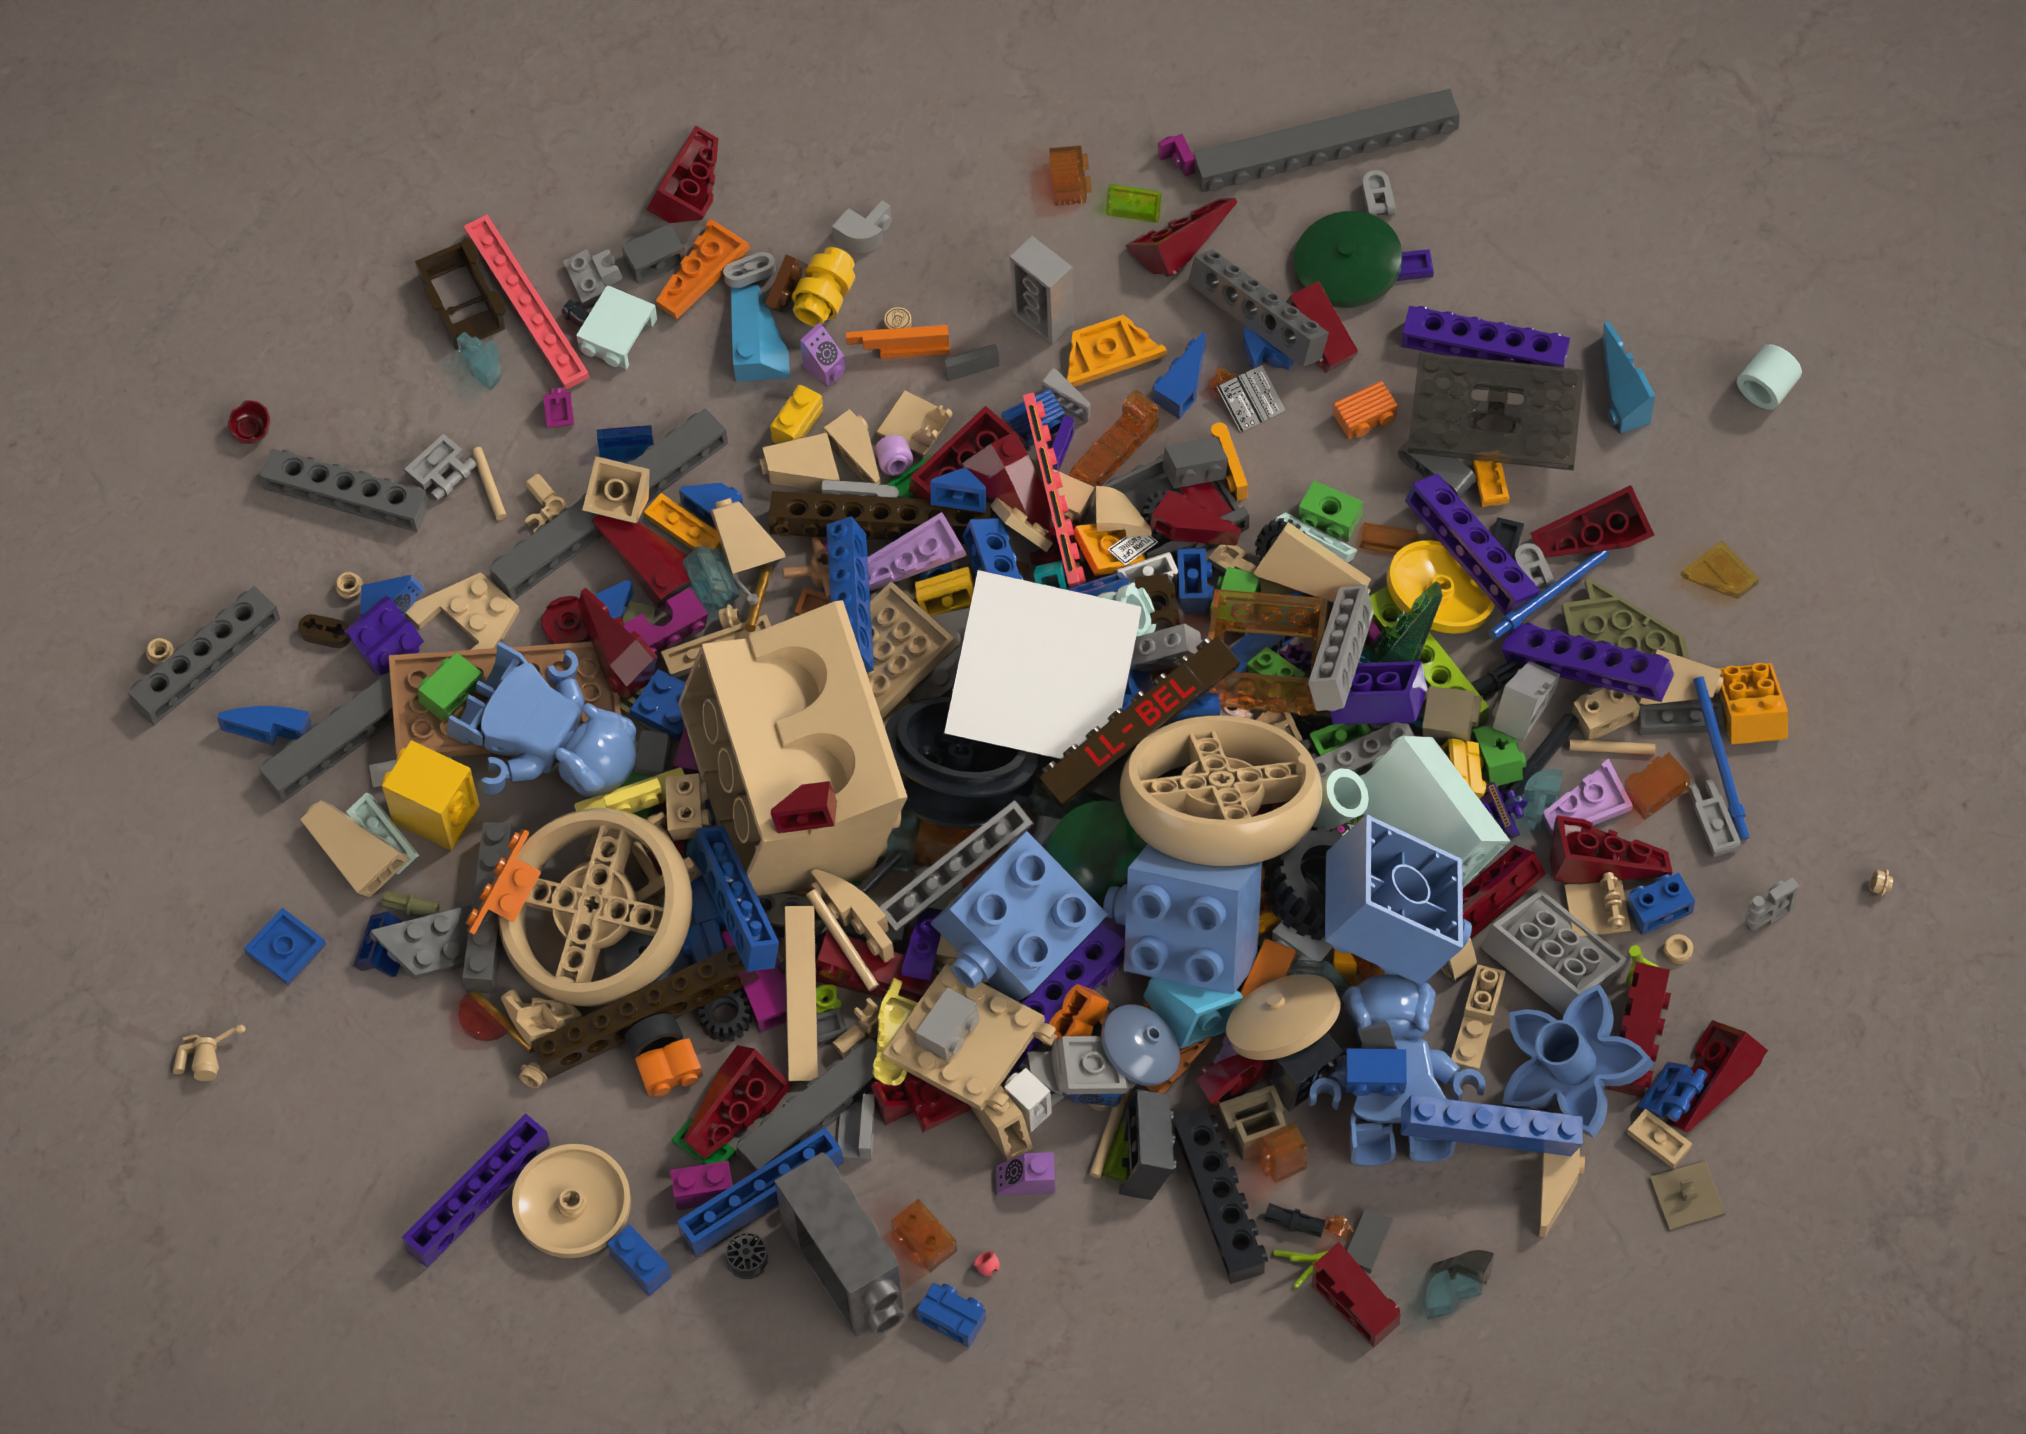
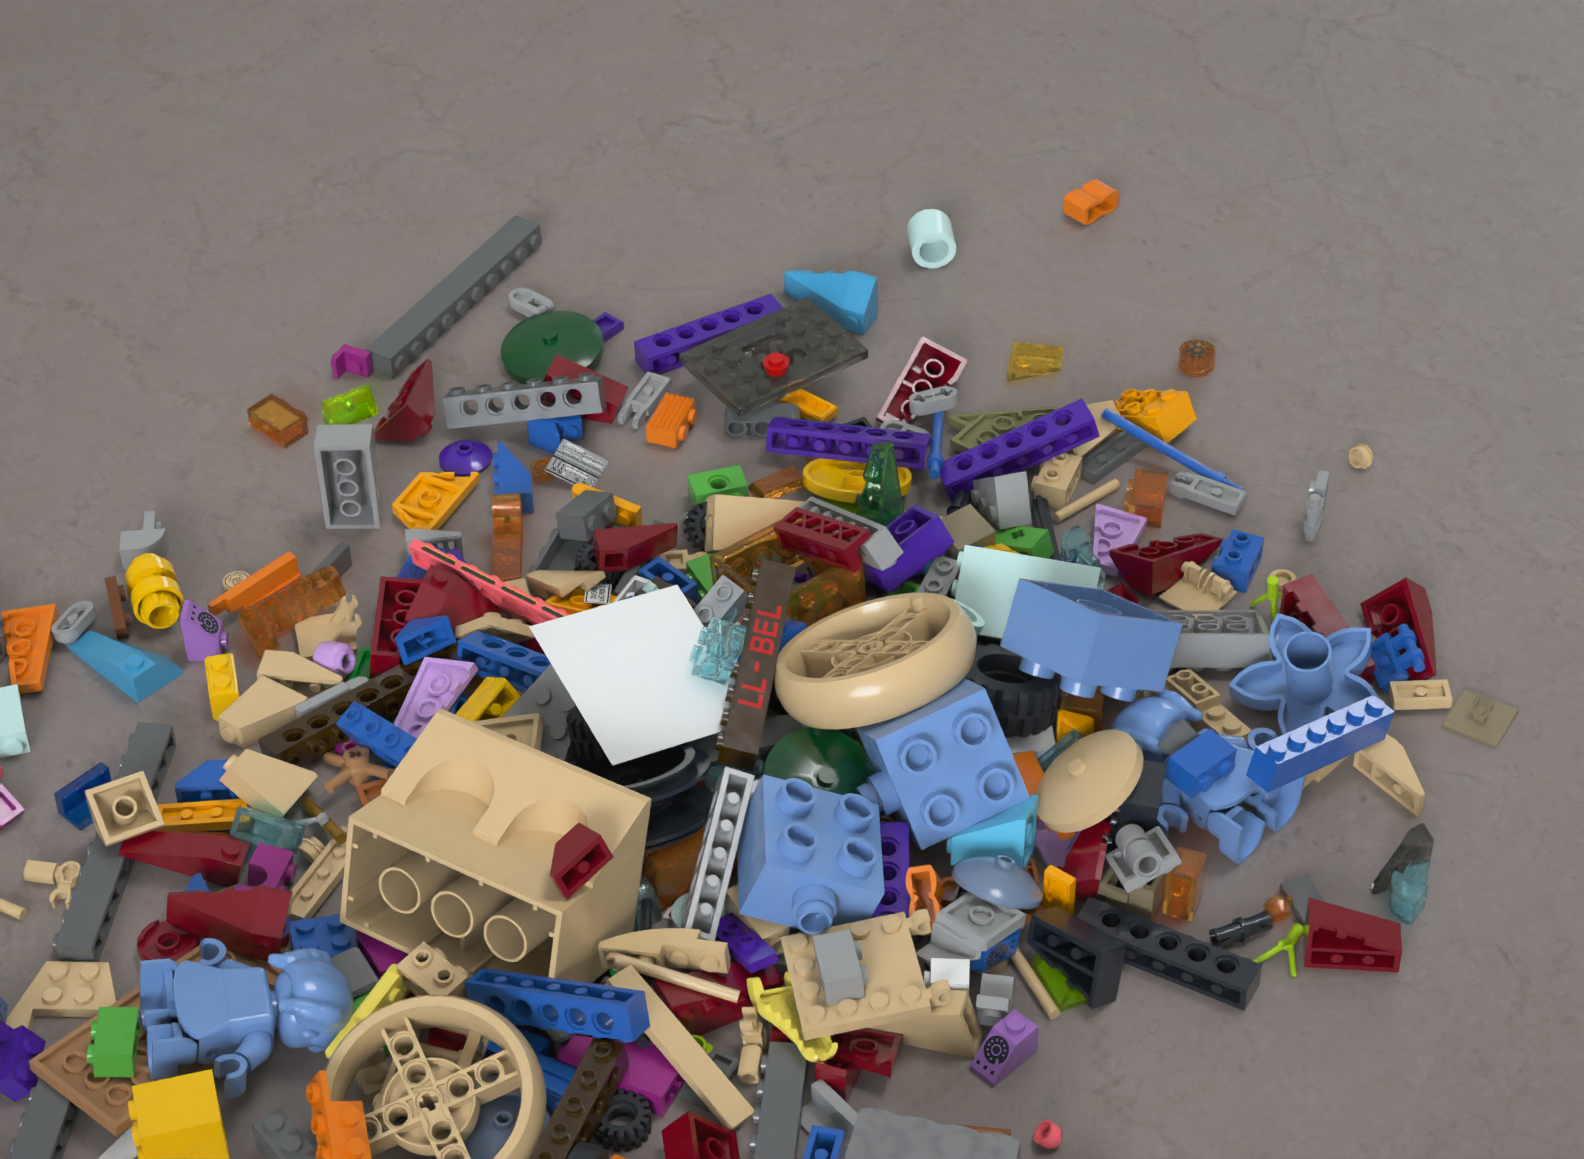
camera: 45 degrees left, 20 degrees down
none -> clear orange beam [237,566,346,660]
none -> dark purple dish [439,439,492,477]
none -> light grey hinge [617,372,672,429]
none -> clear light blue brick [689,617,747,685]
none -> red plate [763,352,790,376]
none -> dark red fence [773,507,871,572]
none -> light grey beam [909,386,958,416]
none -> light grey brick [975,973,1016,1026]
none -> light orange plate [1043,864,1076,915]
none -> orange brick [1063,179,1119,225]
none -> light grey plate [1105,824,1182,893]
none -> clear orange wheel [1179,339,1216,377]

